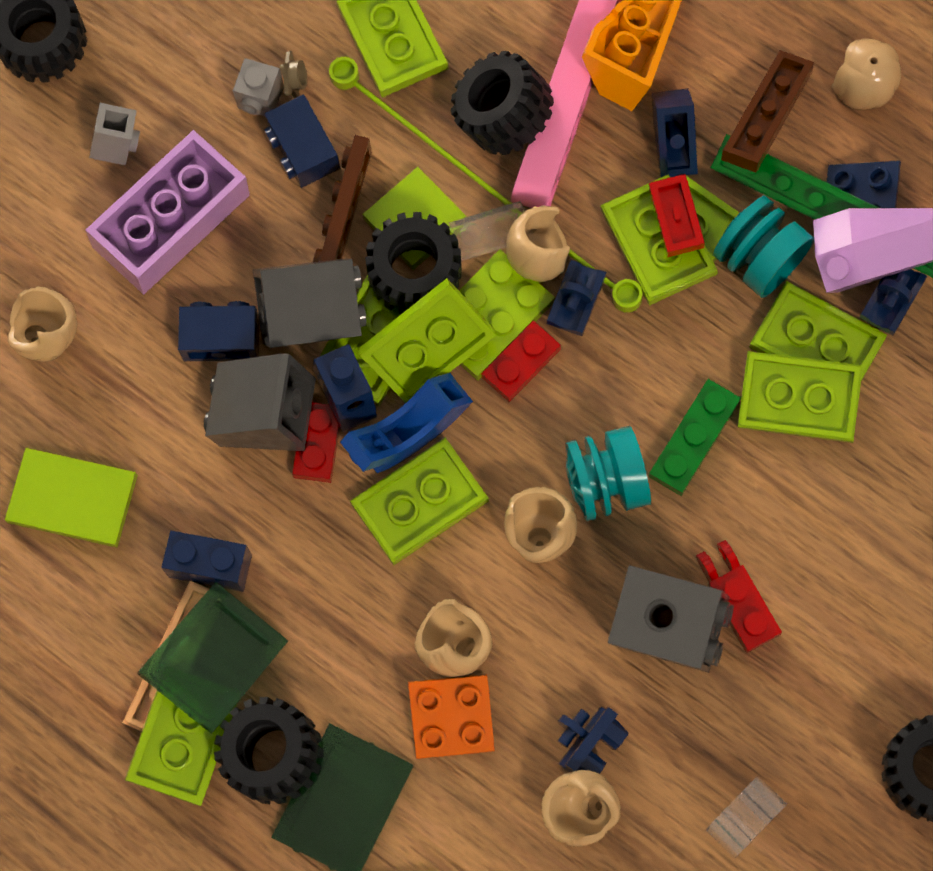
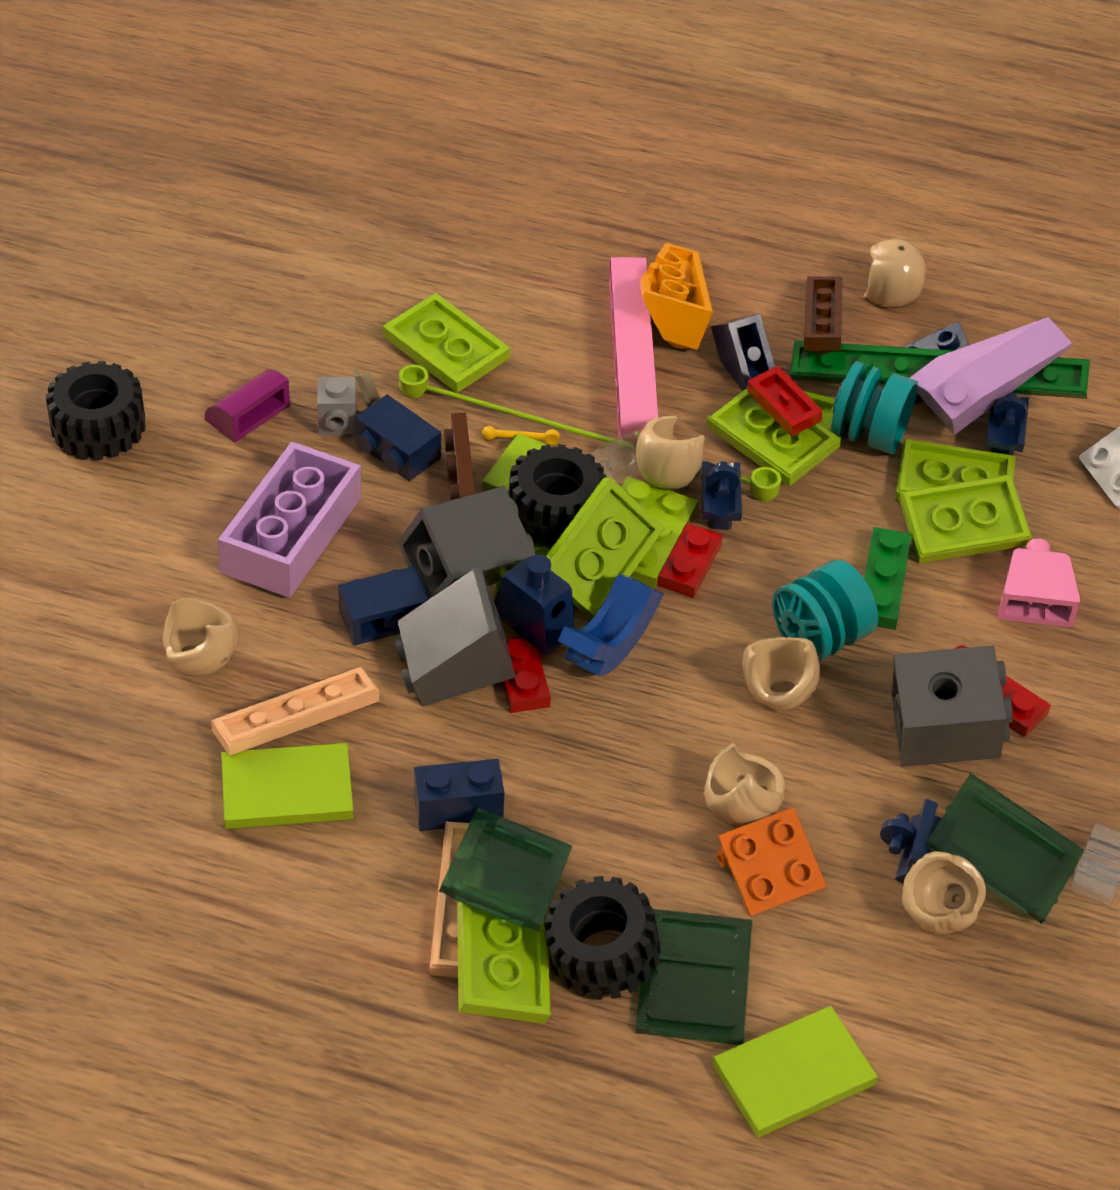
camera: 30 degrees left, 25 degrees down
light grey brick [89,103,140,166] -> none
lime tile [350,437,489,566] -> none
black tyre [451,51,554,155] -> none
none -> magenta brick [205,369,290,443]
none -> light nougat tile [211,667,380,756]
none -> yellow hinge [481,426,560,445]
none -> clear green piece [925,773,1085,924]
none -> bright pink torso [998,539,1080,628]

